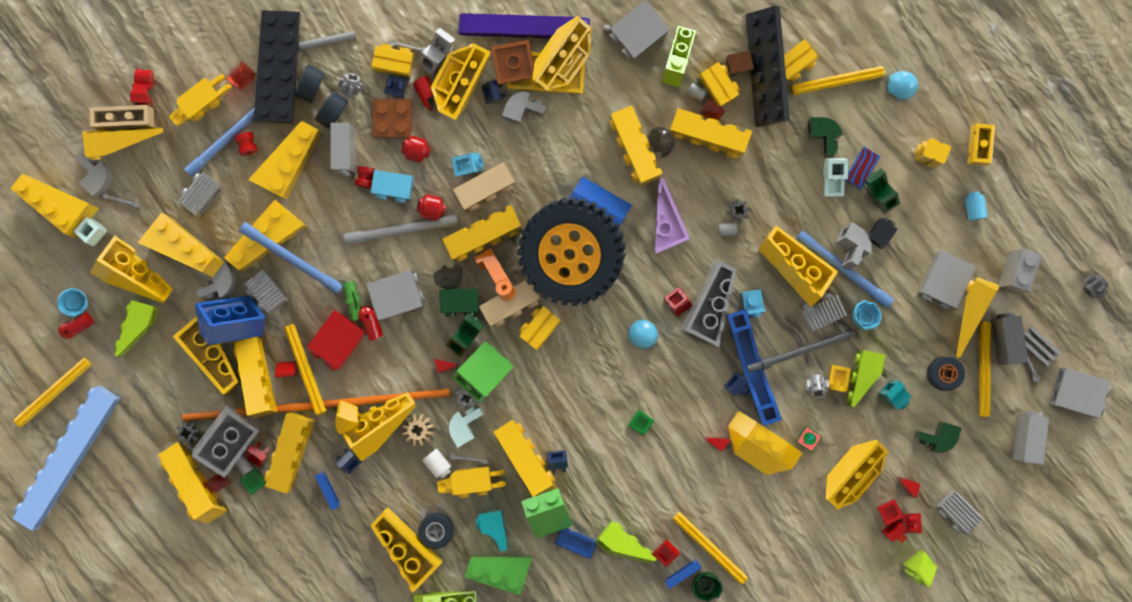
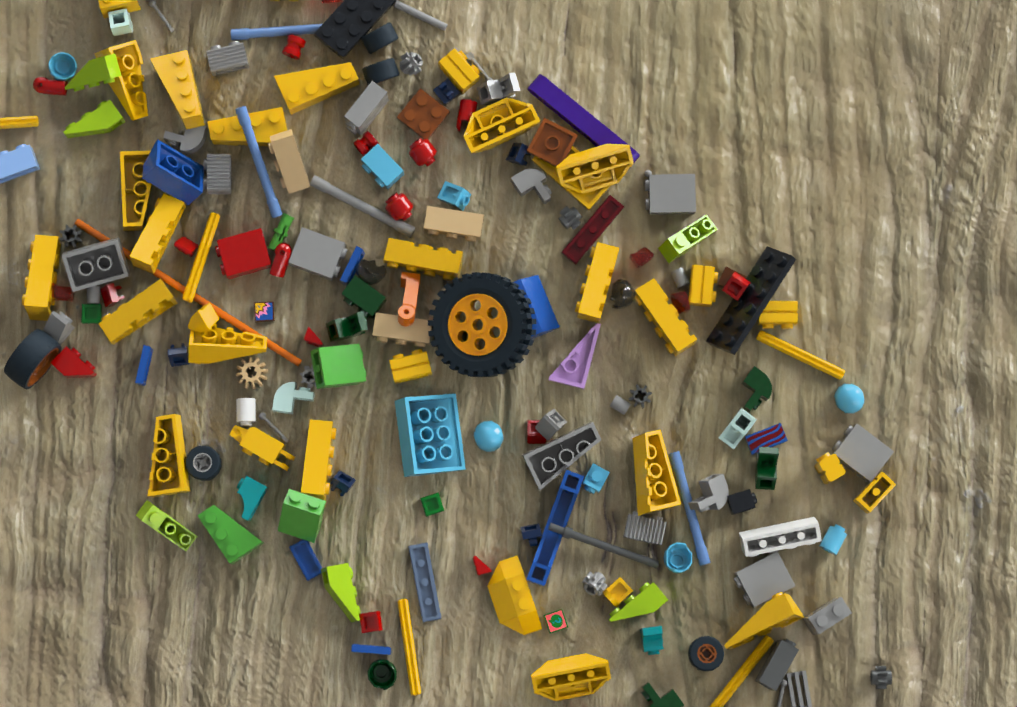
camera: 30 degrees right, 5 degrees down
none -> black wheel [4,329,61,390]
none -> light grey slope [43,310,75,345]
none -> red slope [50,346,97,378]
none -> lime slope [65,54,122,92]
none -> tile [254,302,275,322]
none -> tan brick [268,129,310,194]
none -> blue tile [340,246,365,286]
none -> medium azure slope [395,394,466,477]
none -> sand blue tile [408,543,442,622]
none -> light grey slope [535,409,567,440]
none -> dark grey gear [558,206,582,230]
none -> dark red tile [561,195,624,265]
none -> clear red slope [629,247,654,268]
none -> red slope [722,272,750,301]
none -> white brick [739,517,822,557]
none -> light grey brick [832,424,894,483]

